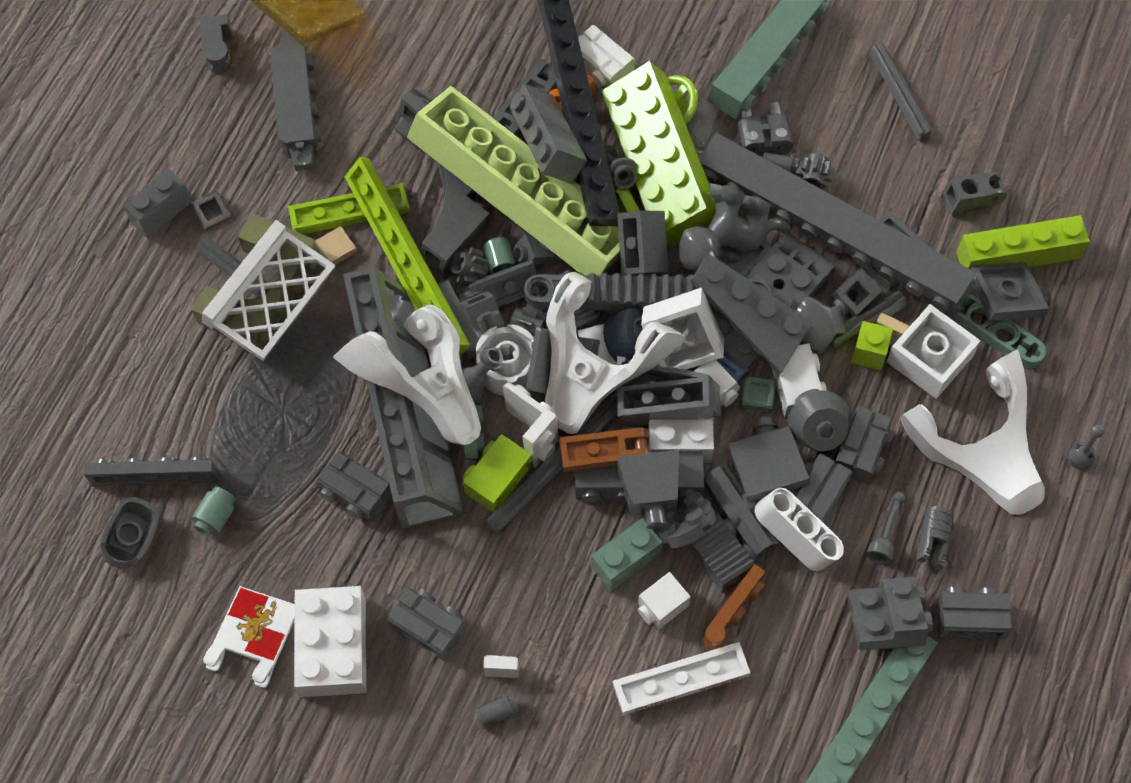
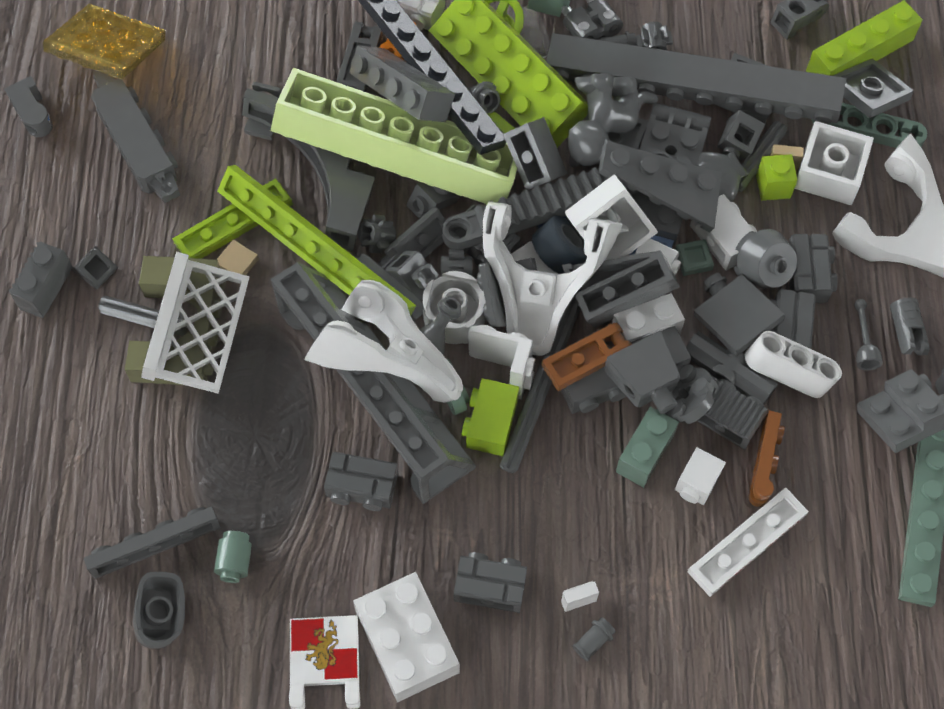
camera: 25 degrees left, 0 degrees up
sand green beam [483,237,516,275] -> none

